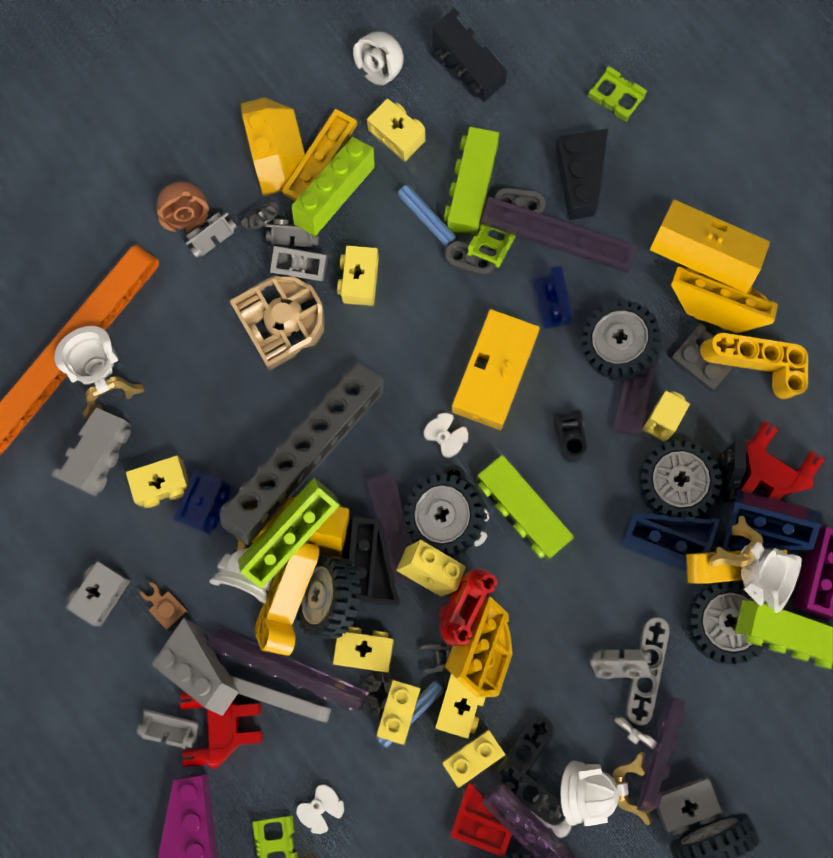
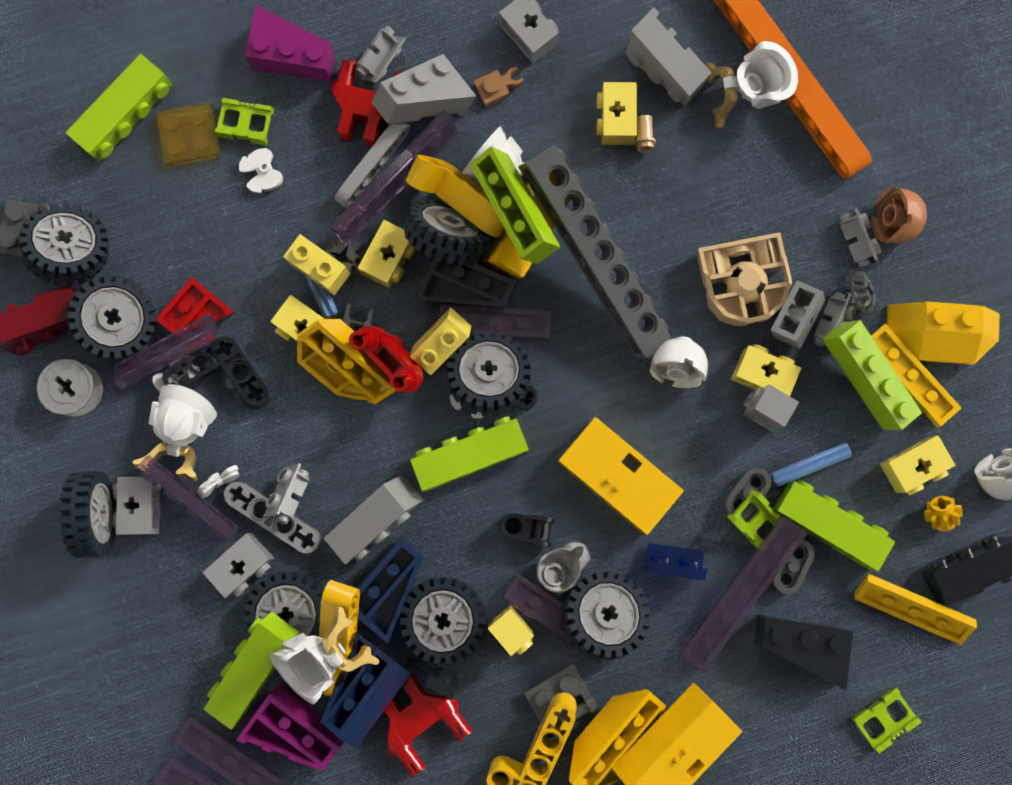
camera: 105 degrees right, 5 degrees up
clear blue bracket [173,470,231,535] -> none
white piece [424,413,468,458] -> none
light yellow brick [442,730,505,788] -> none
none -> light grey brick [202,533,275,598]
none -> light grey wedge [324,475,424,565]
none -> light grey hair [536,542,590,594]
none -> tan pin [634,115,656,153]
none -> white cylinder [650,336,708,388]
none -> light grey brick [742,384,799,432]
none -> yellow plate [854,573,977,645]
none -> yellow gear [924,496,963,531]

